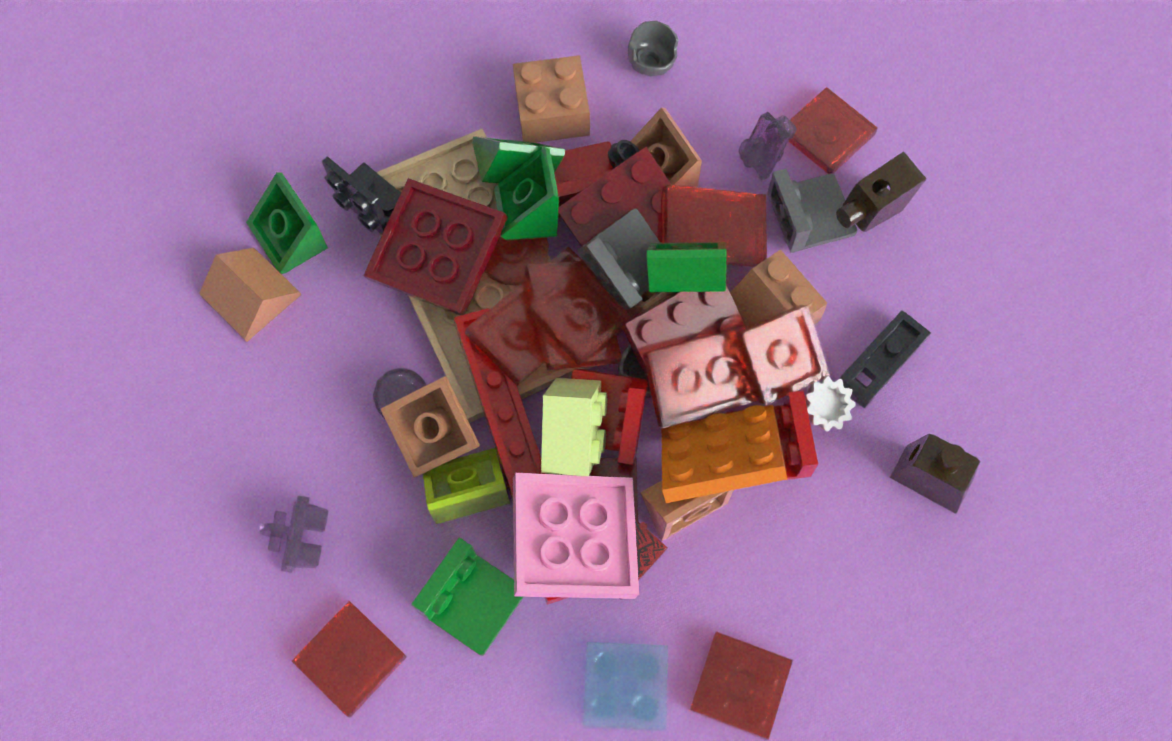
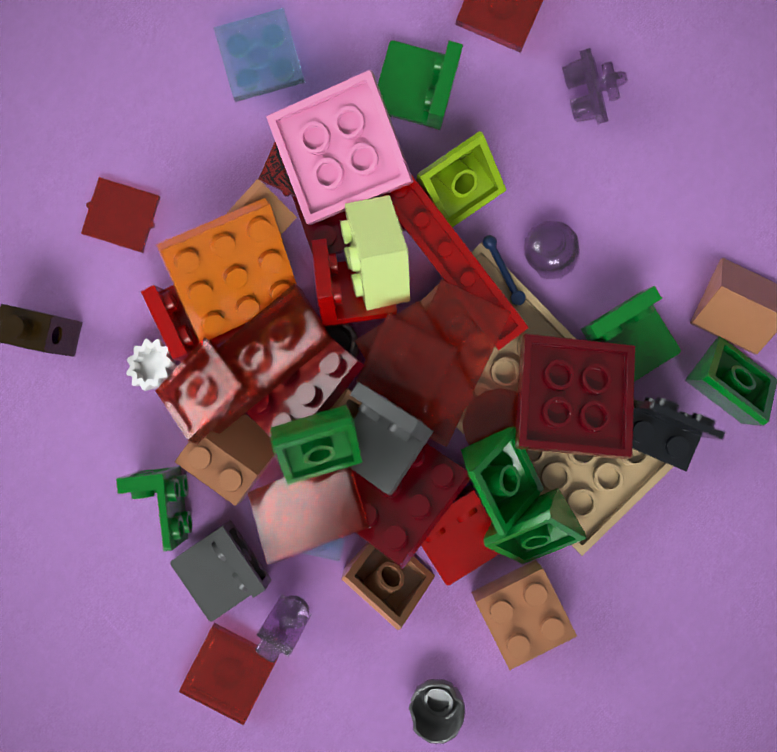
camera: 160 degrees right, 20 degrees up
nougat slope [381,376,480,478] -> none
black plate [608,140,639,168] -> none
clear red plate [689,632,793,740] -> none
dark brown torso [836,151,927,232] -> none
black plate [839,310,931,408] -> none
none -> clear red piece [81,177,161,253]
none -> green bracket [116,466,193,552]
none -> dark blue hinge [482,235,526,306]
none -> green bracket [581,286,681,382]

